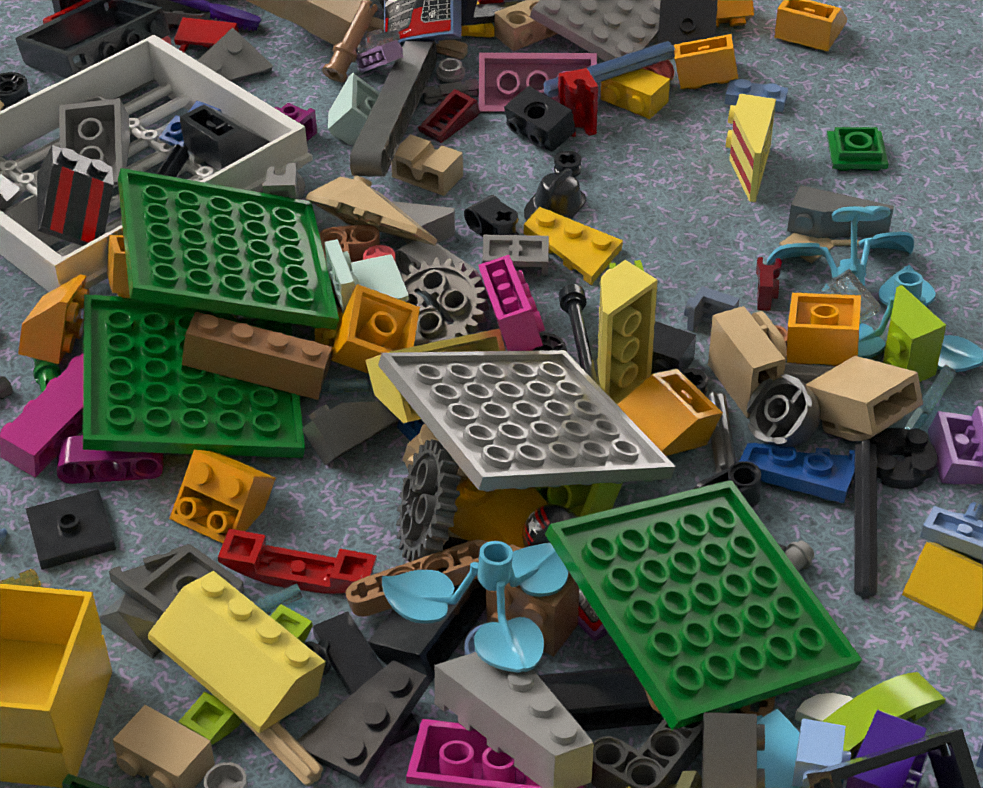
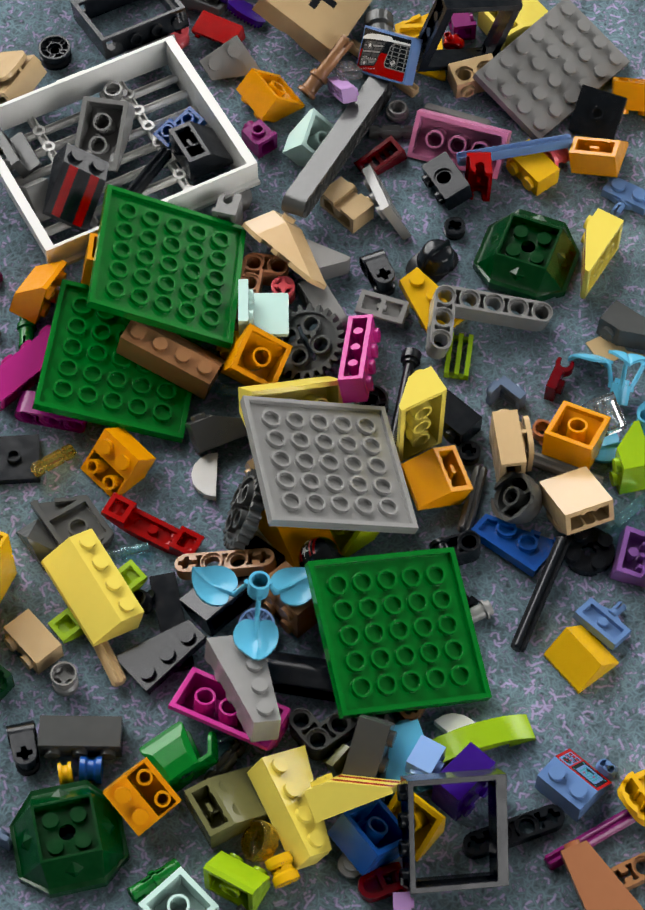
camera: 15 degrees right, 15 degrees up
none -> clear yellow axle [30,444,76,477]
none -> white tile [191,452,218,501]
none -> light orange slope [236,68,305,123]
none -> light grey wing [362,165,411,240]
none -> light grey beam [425,285,553,359]
none -> dark green piece [473,209,580,301]

